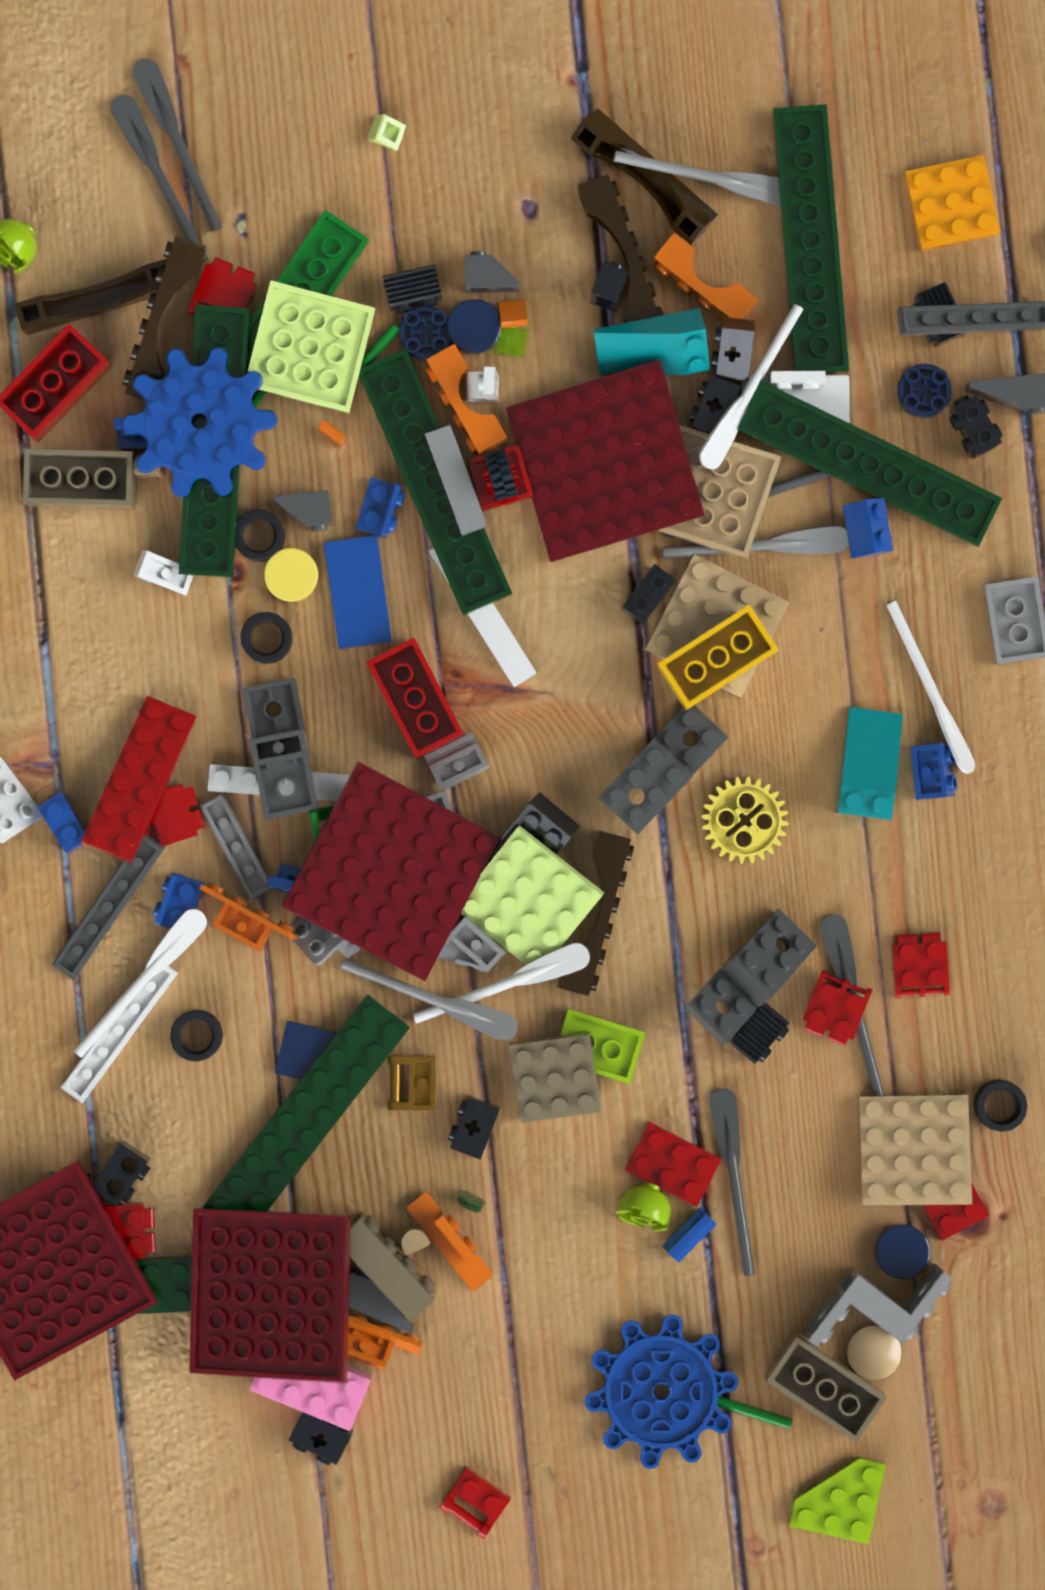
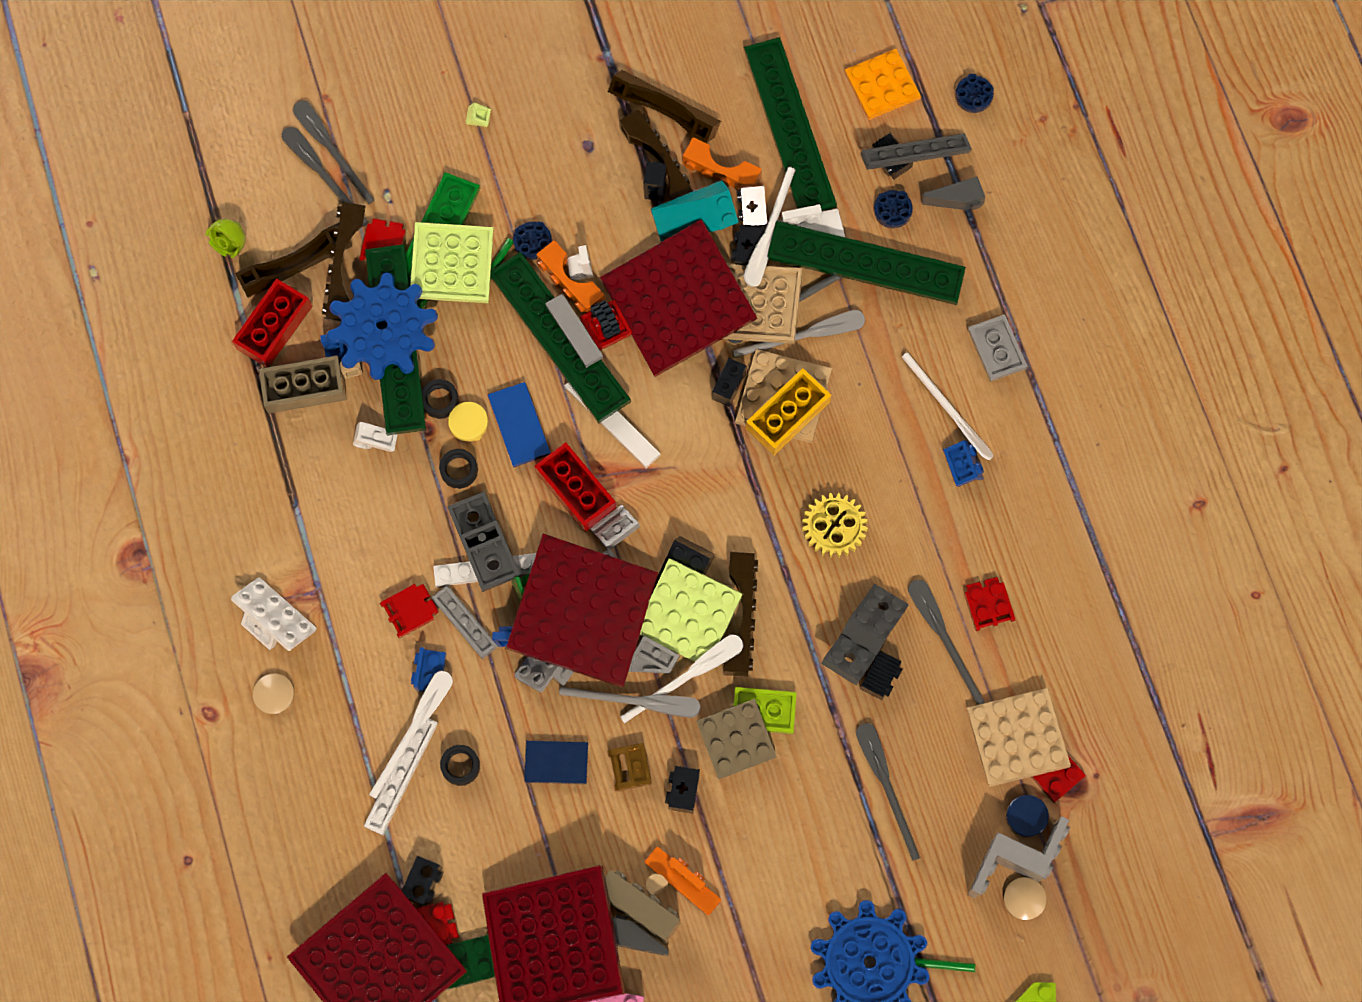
camera: 10 degrees left, 15 degrees down
blue brick [37,793,87,853] -> none
dark grey tile [52,834,166,980] -> none
red plate [81,696,197,864] -> none
orange bracket [199,882,298,952] -> none
dark green plate [202,994,410,1211] -> none
dark grey slope [275,490,333,532] -> none
orange tile [318,420,346,447] -> none
orange bracket [348,1315,423,1370] -> none
blue bracket [356,477,405,539] -> none
black brick [382,264,442,314] -> none
dark blue tile [448,299,501,354] -> none
clear green tile [457,1190,485,1213] -> none
dark grey slope [465,251,519,293] -> none
clear neon green plate [497,327,528,358] -> none
orange tile [498,299,528,328] -> none
dark grey bracket [598,705,729,835] -> none
light grey piece [613,151,780,206] -> none
lime cylinder [615,1183,671,1231] -> none
red plate [625,1121,722,1207] -> none
blue axle [662,1207,717,1263] -> none
dark tan brick [764,1331,887,1443] -> none
red plate [803,969,873,1047] -> none
teal slope [835,707,903,820] -> none
blue brick [843,498,893,559] -> none
black brick [949,395,1003,459] -> none
black tyre [973,1079,1028,1132] -> none

